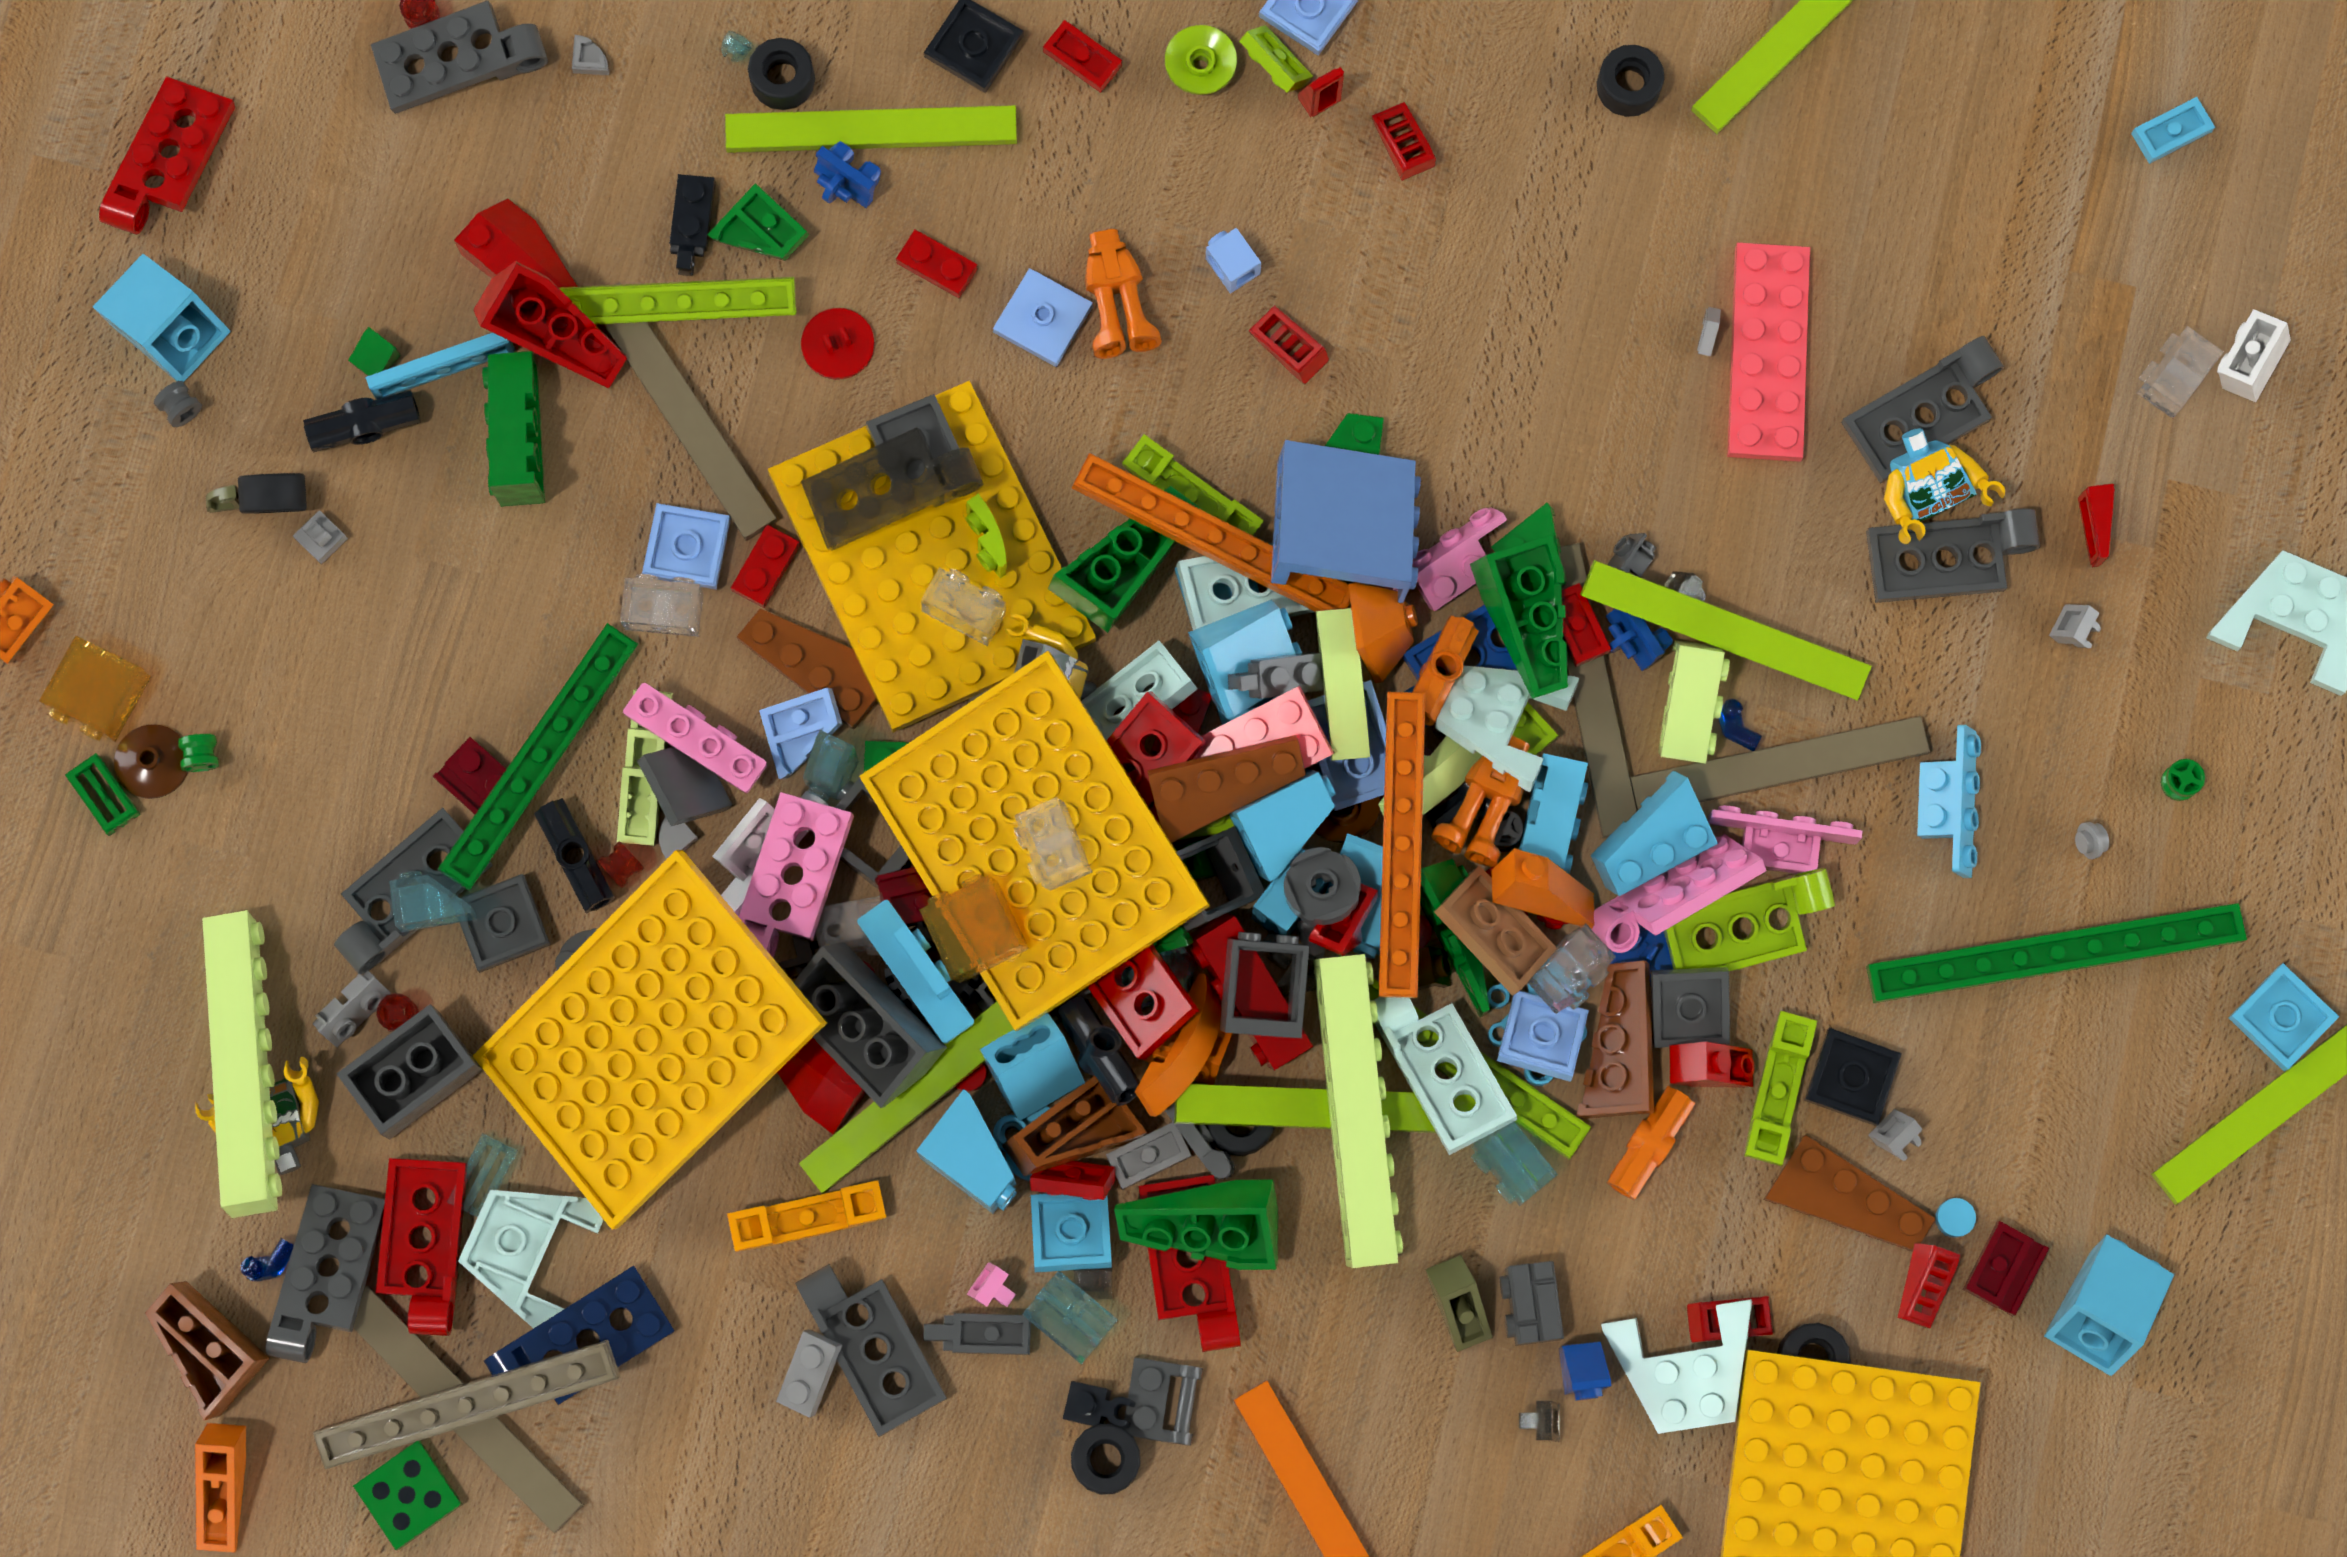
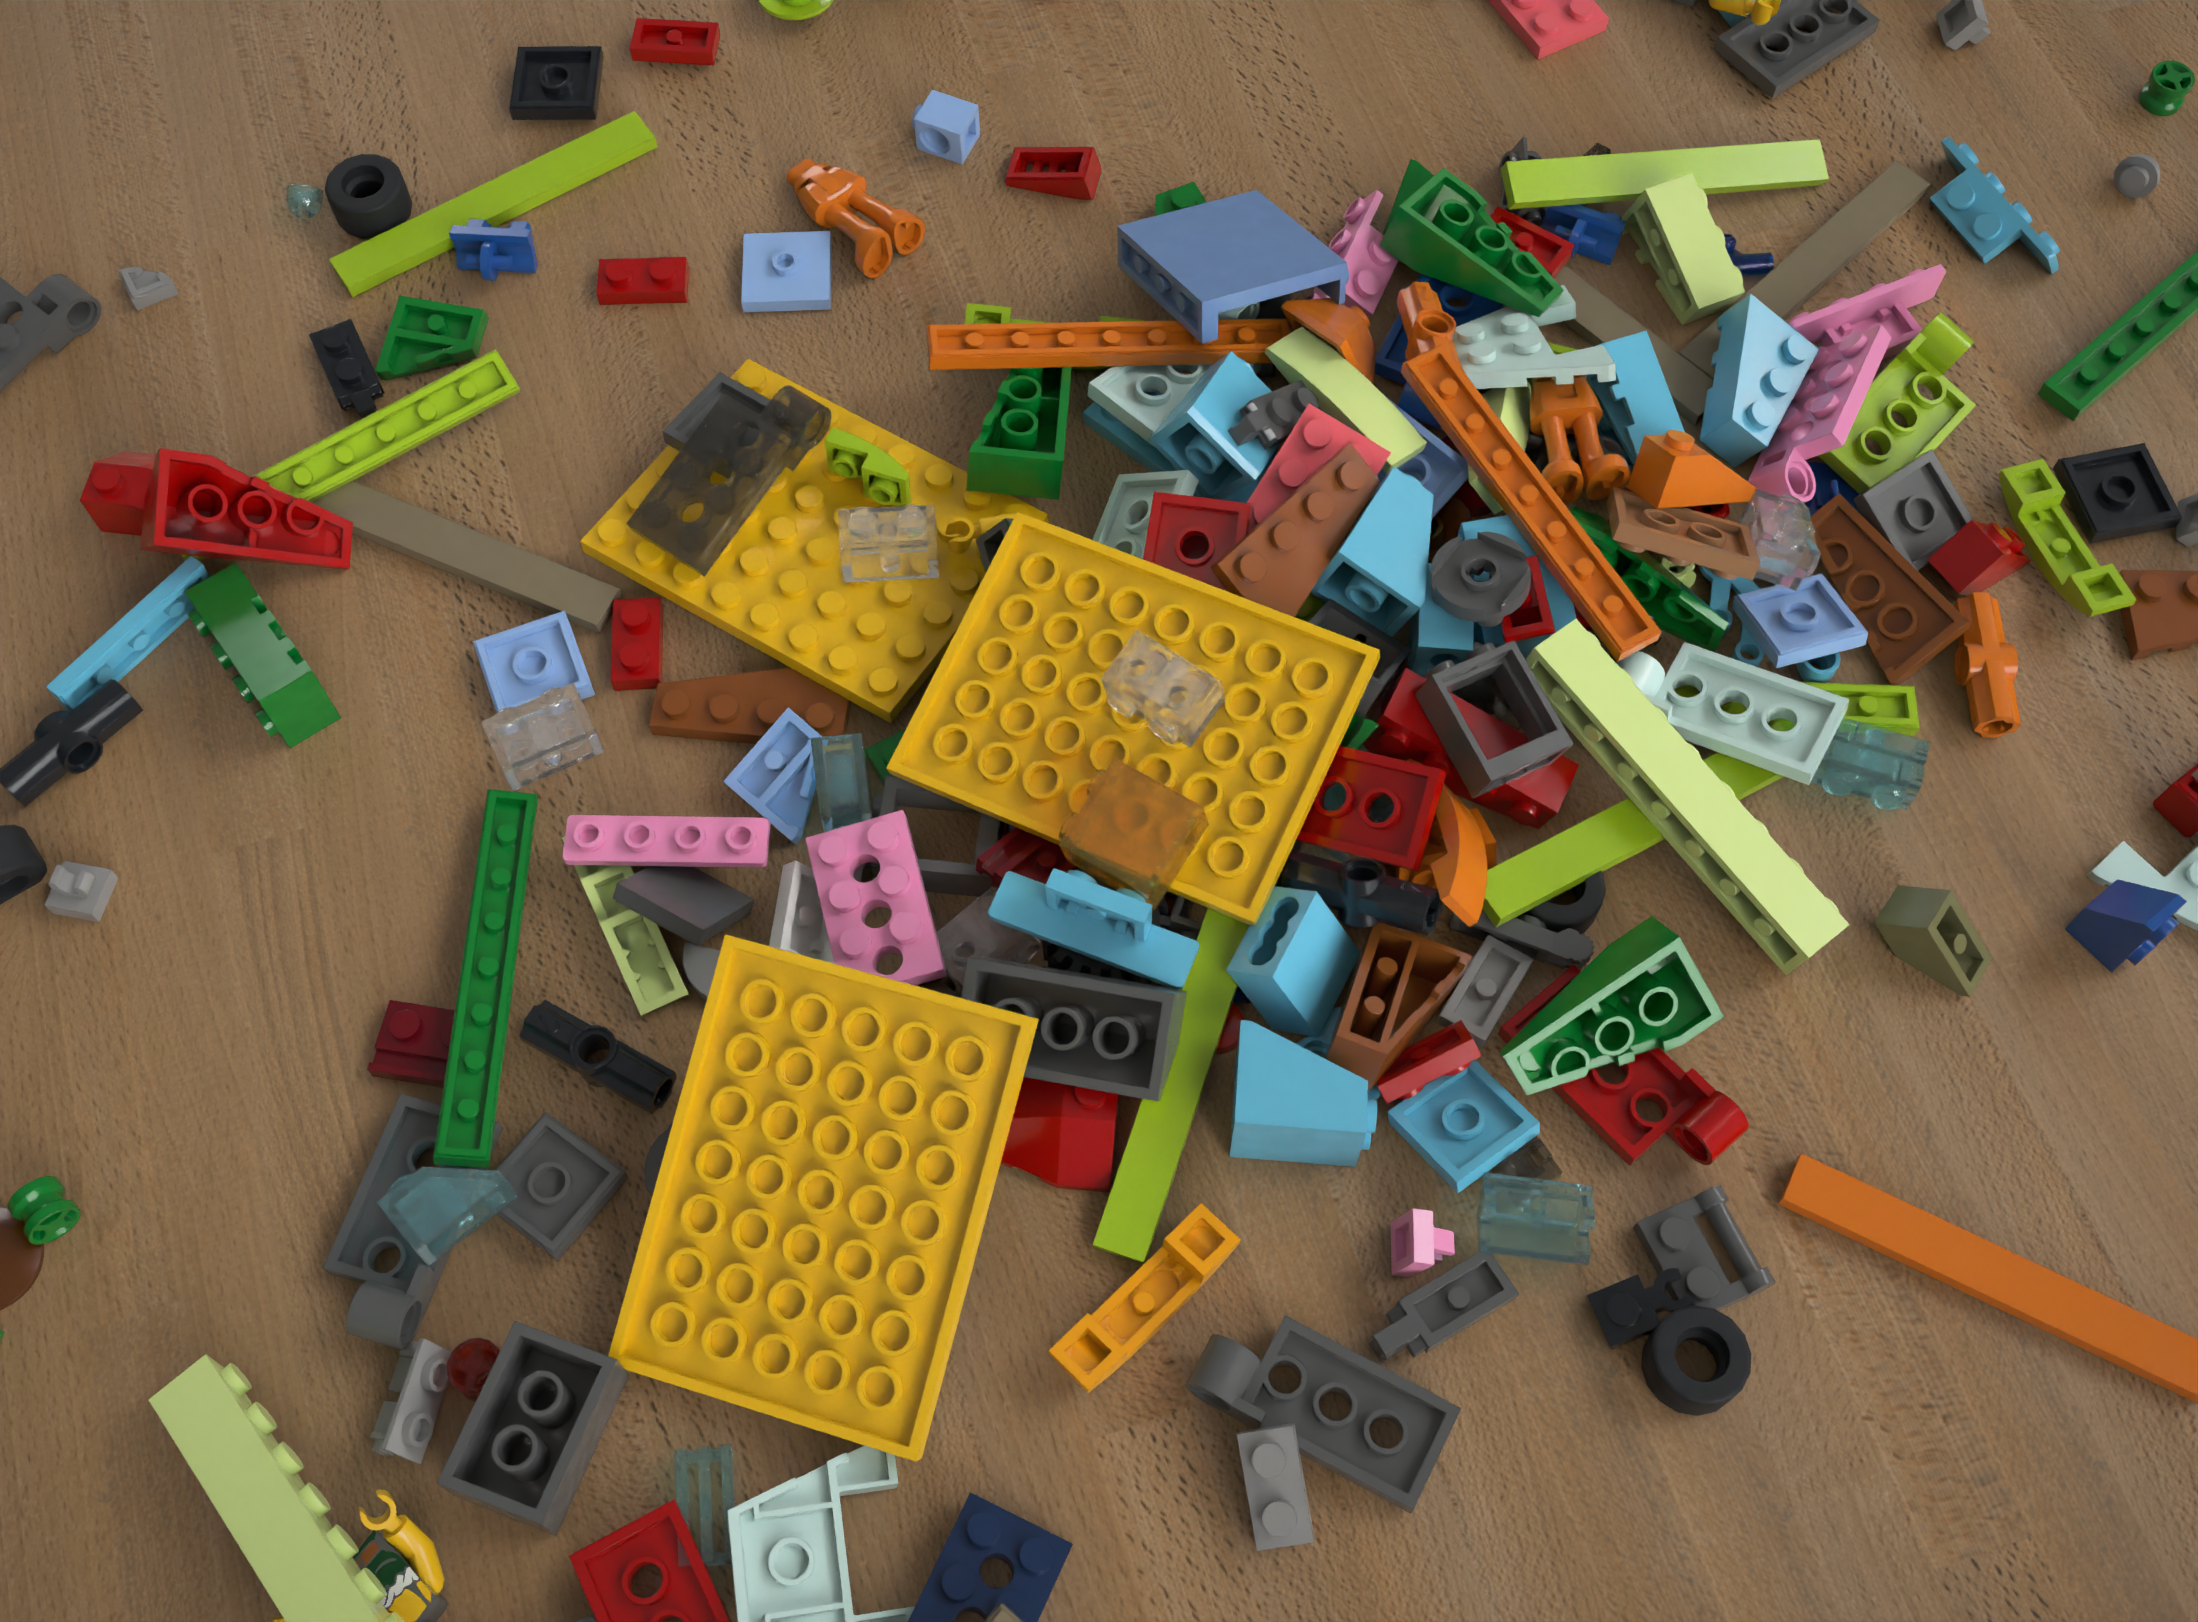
camera: 30 degrees left, 15 degrees down
green slope [348,327,401,376] -> none
clear red wheel [597,841,645,889] -> none
red piece [801,308,875,380] -> none
dark grey brick [1499,1261,1564,1346] -> none
clear smoke tile [1519,1401,1560,1442] -> none

